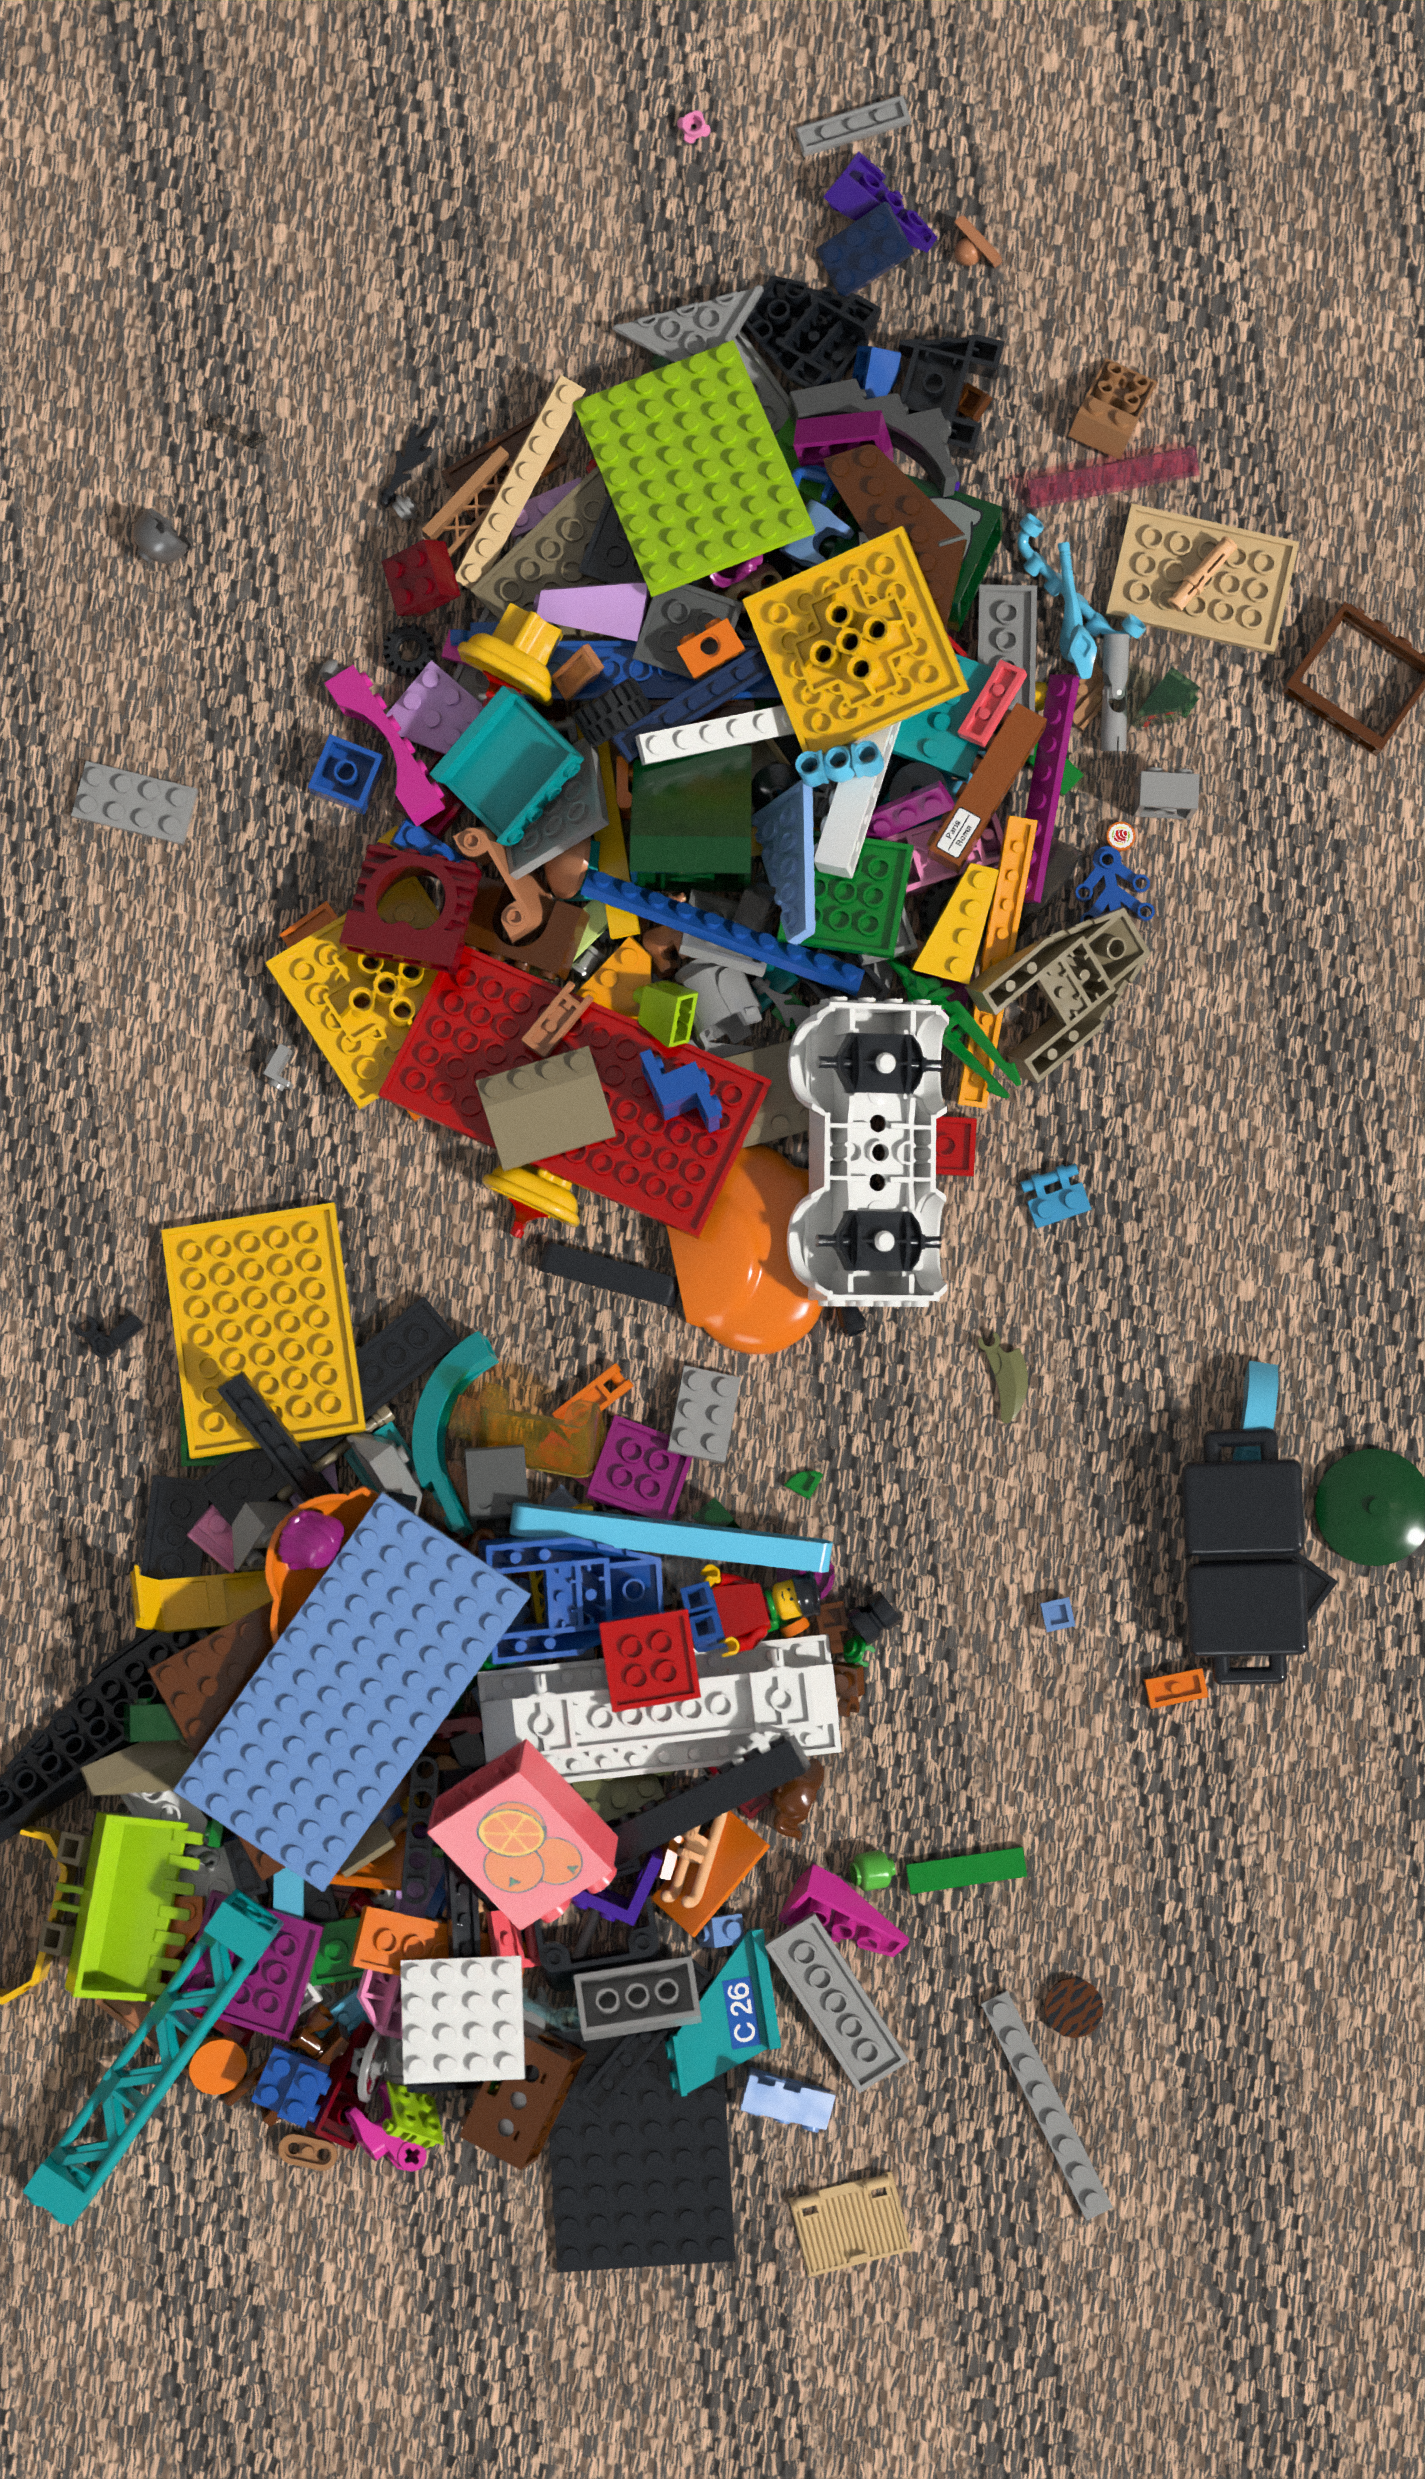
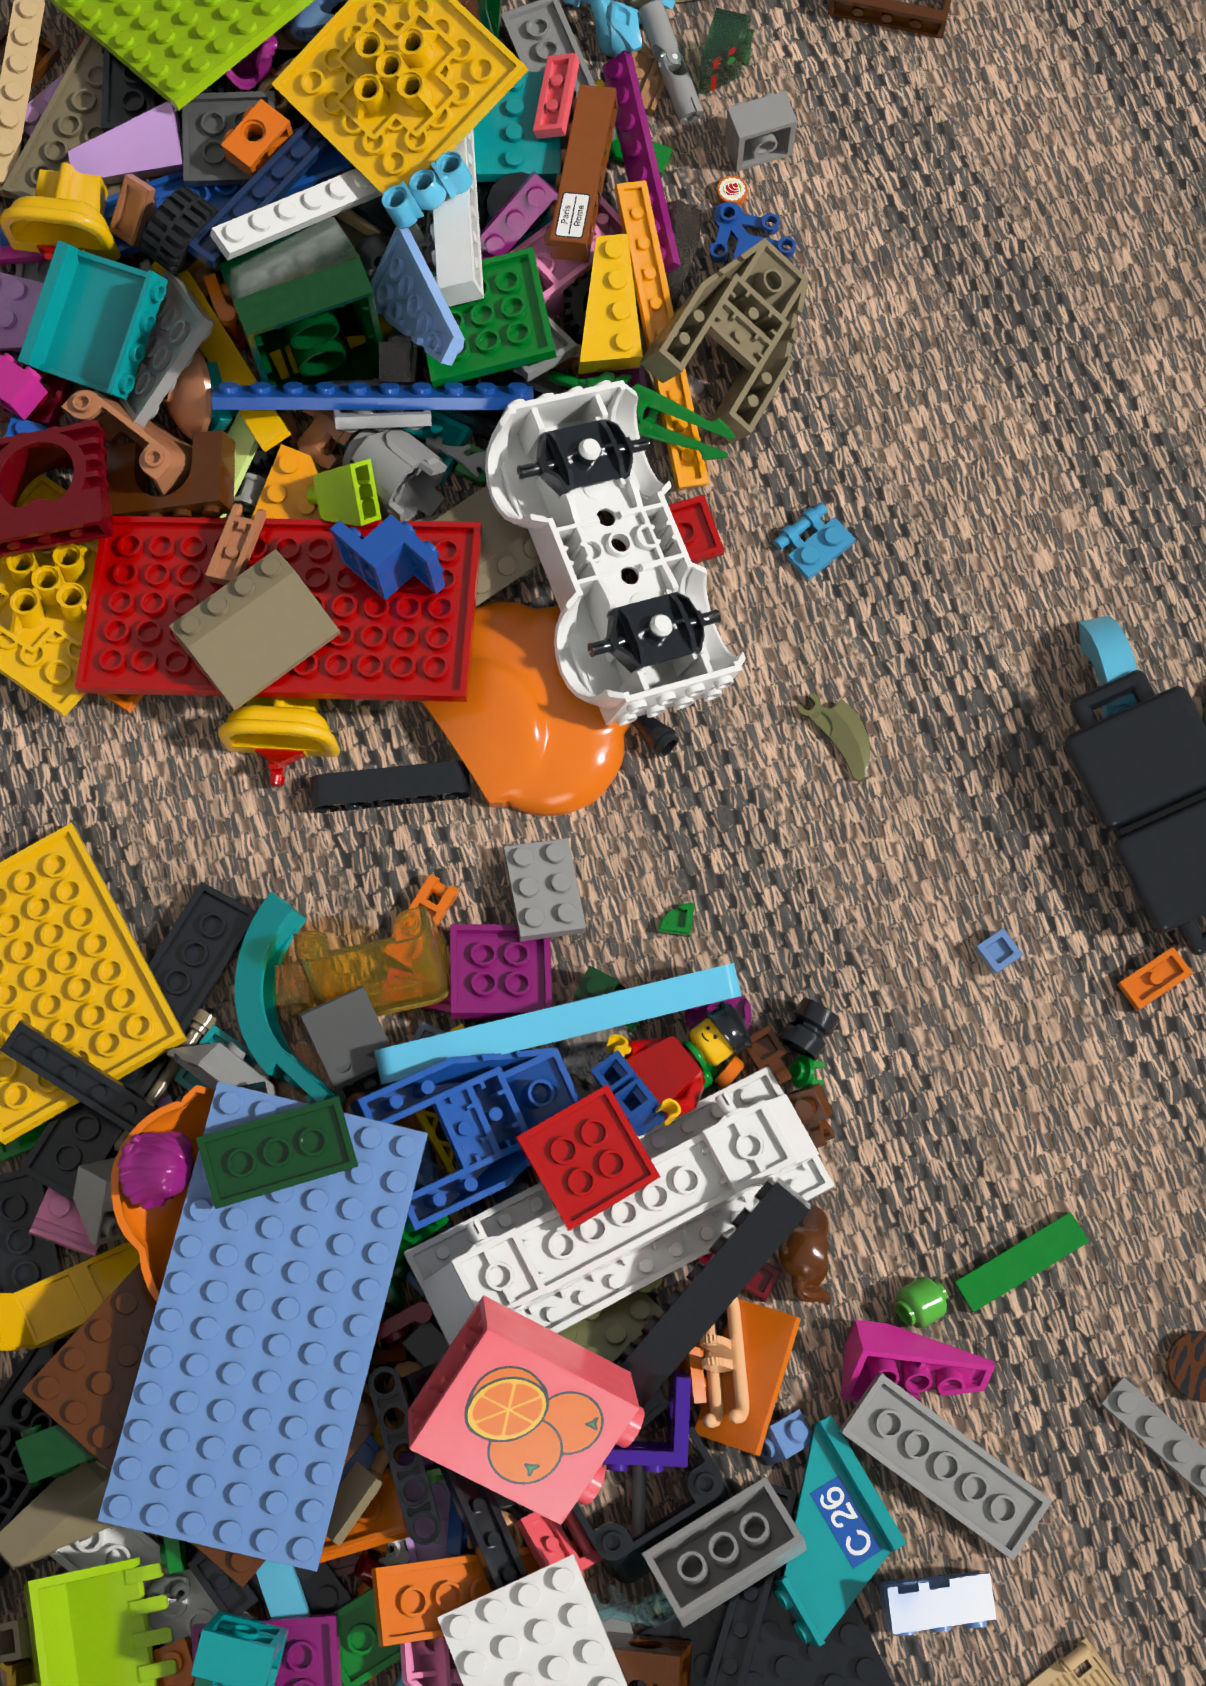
camera: 20 degrees left, 10 degrees down
none -> dark green plate [196,1096,358,1209]

